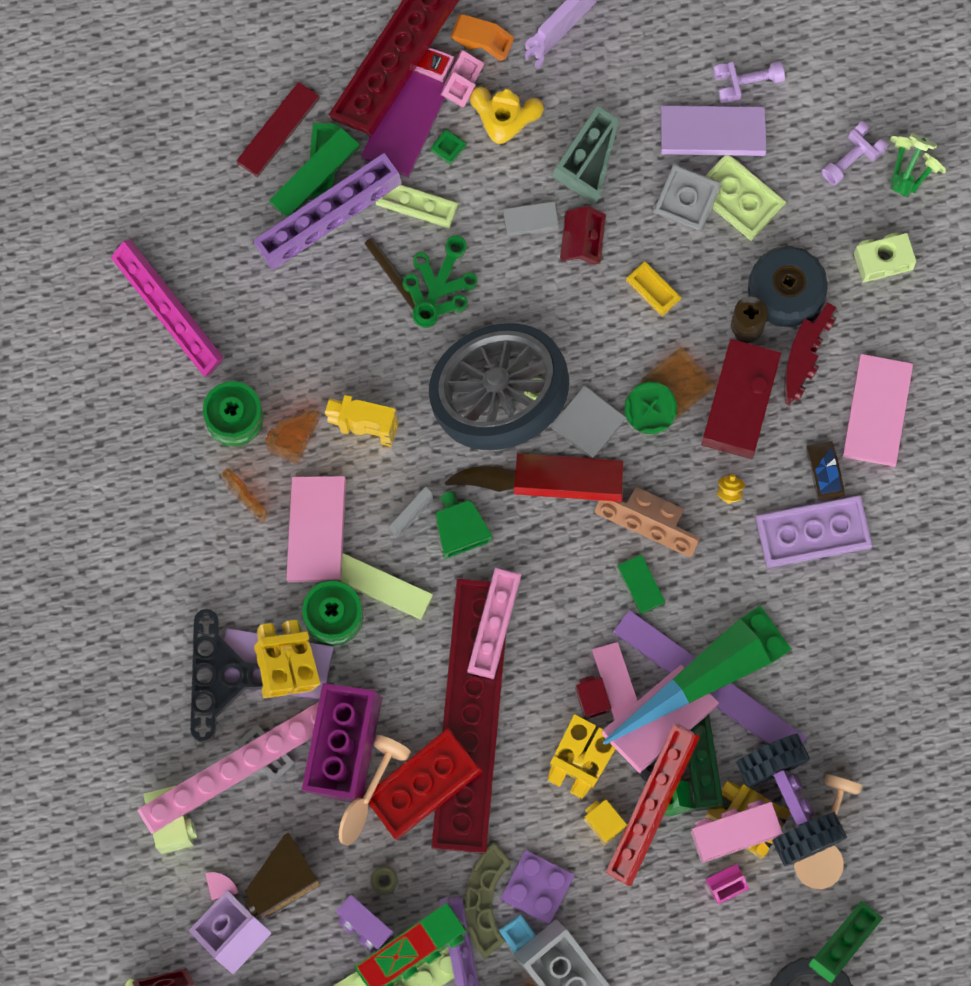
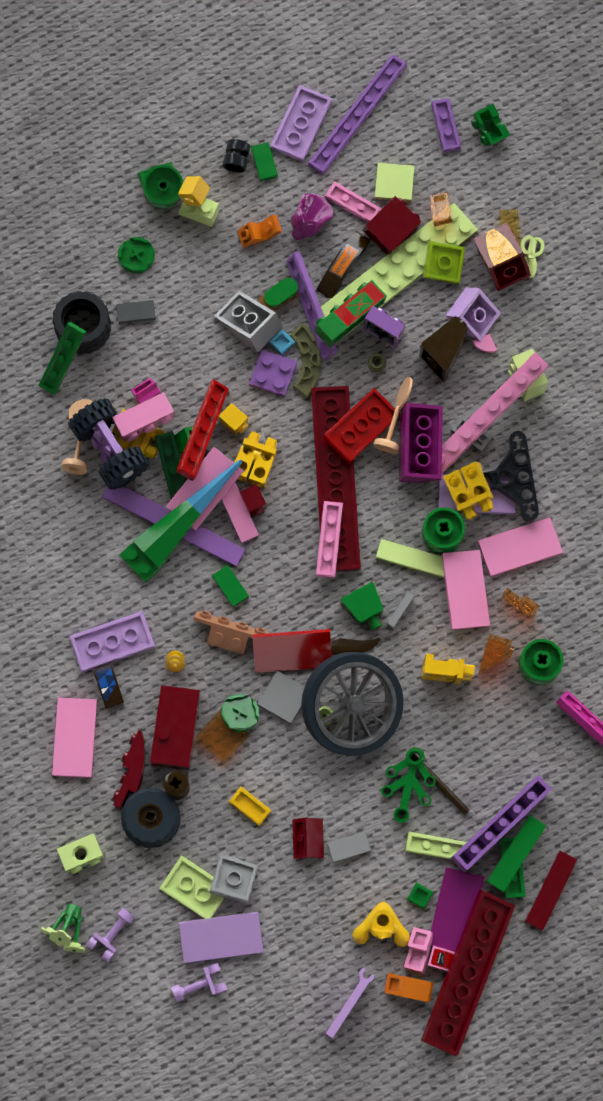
camera: 170 degrees right, 0 degrees up
sand green wedge [551,105,619,205] -> none
none -> bright pink tile [478,518,563,577]

